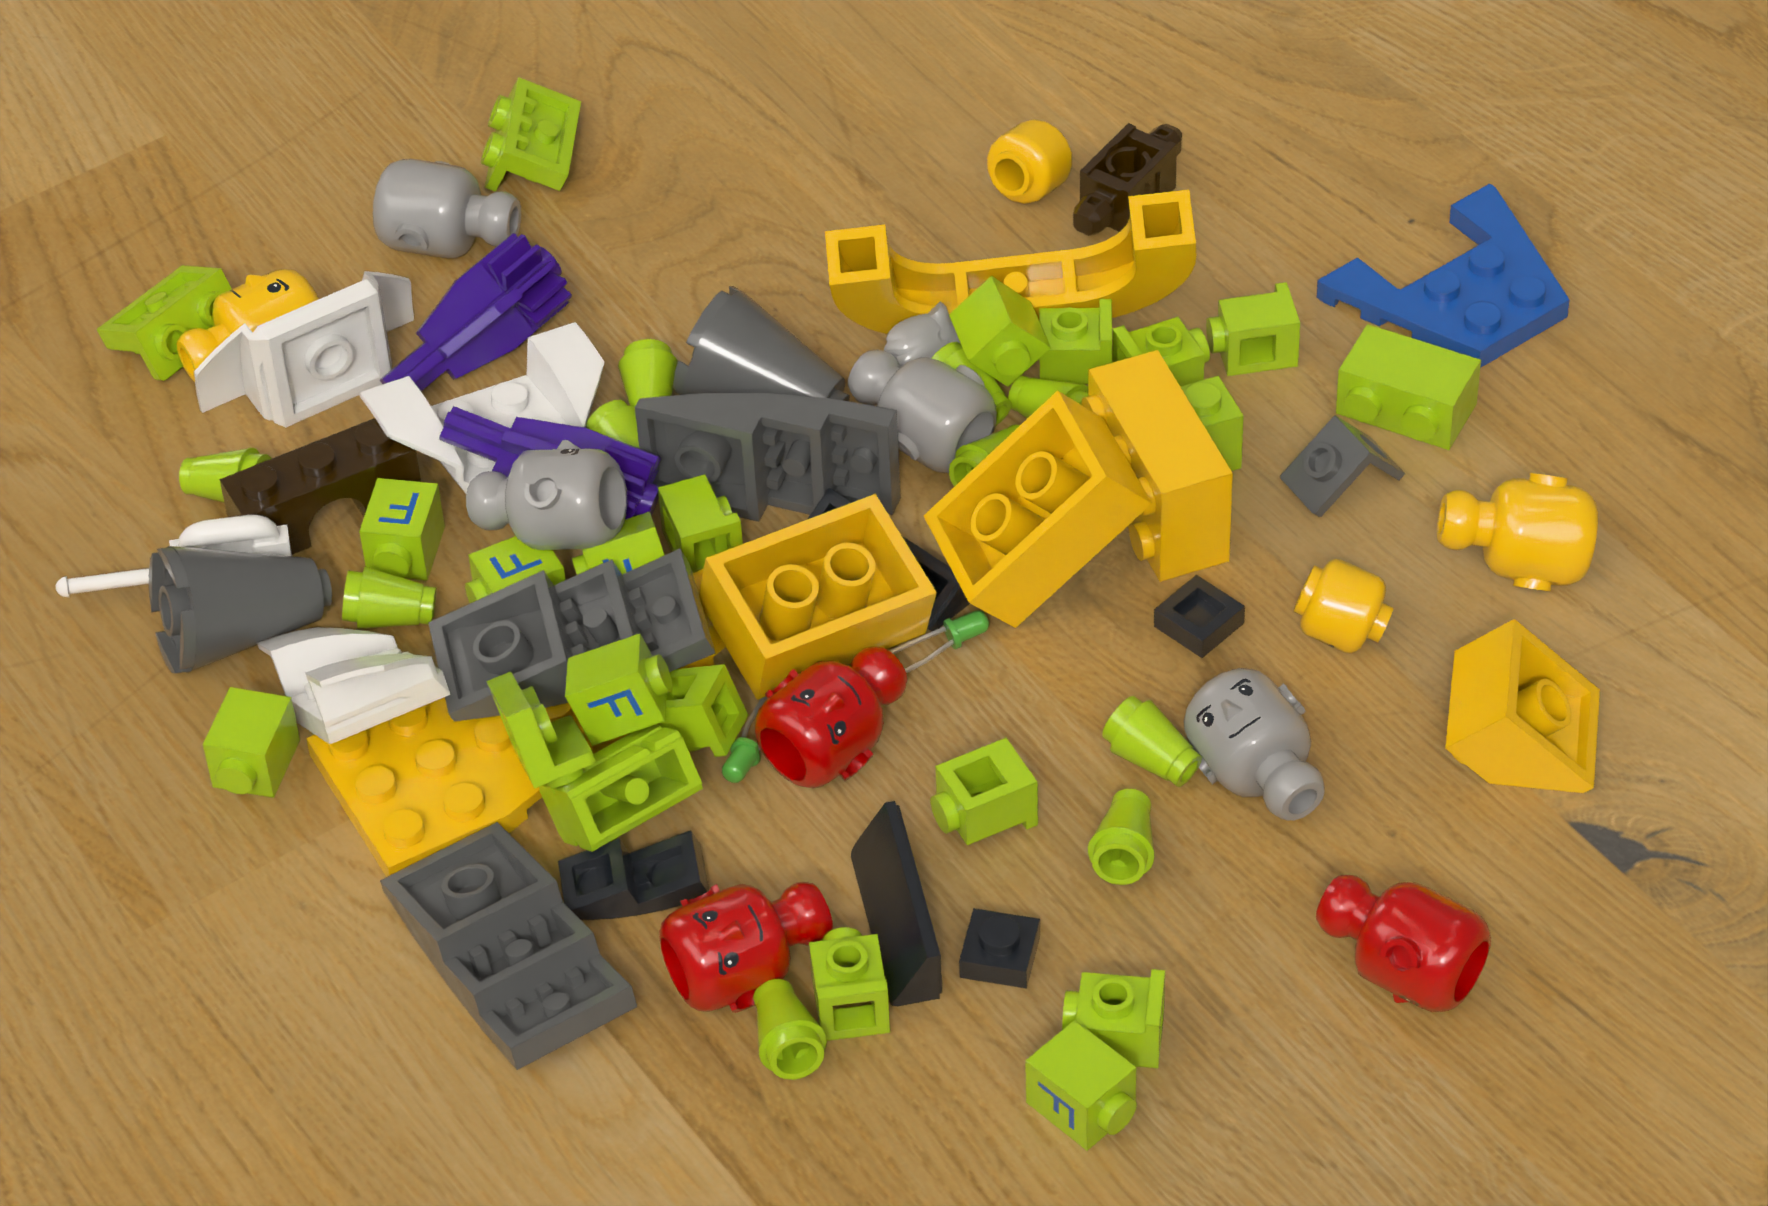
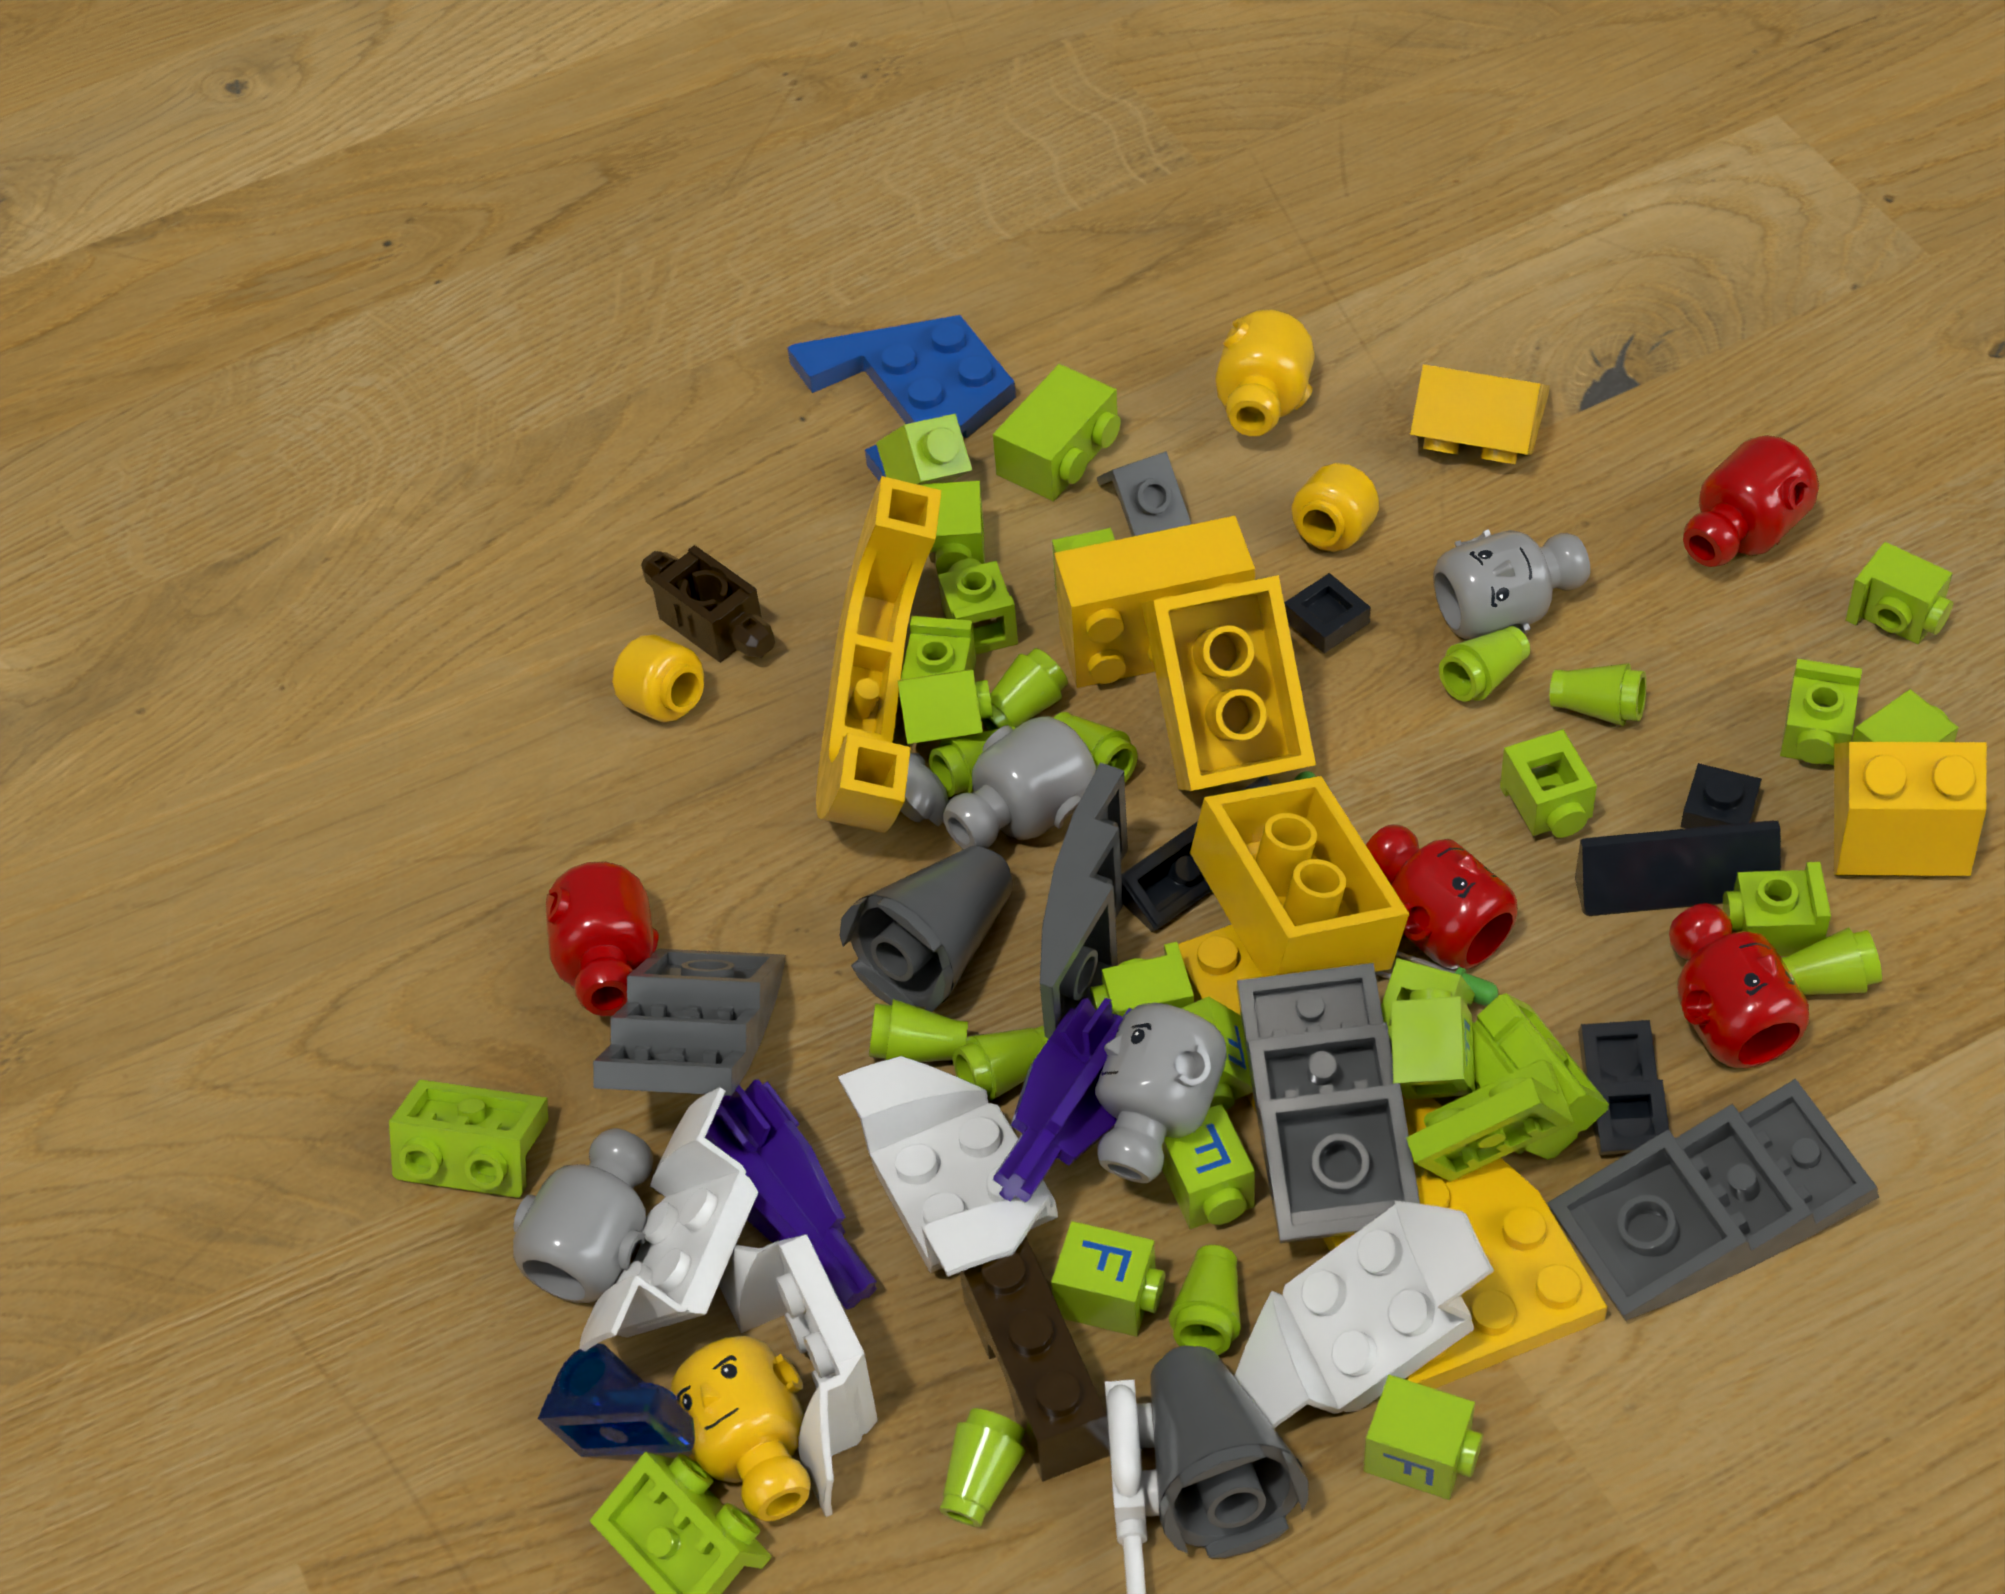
camera: 80 degrees left, 5 degrees up
none -> clear blue plate [538,1343,695,1457]
none -> red piece [546,861,659,1016]
none -> white piece [579,1087,758,1352]
none -> dark grey slope [593,949,786,1096]
none -> lime brick [876,413,972,485]
none -> yellow slope [1834,742,1987,876]
none -> lime brick [1845,542,1953,645]

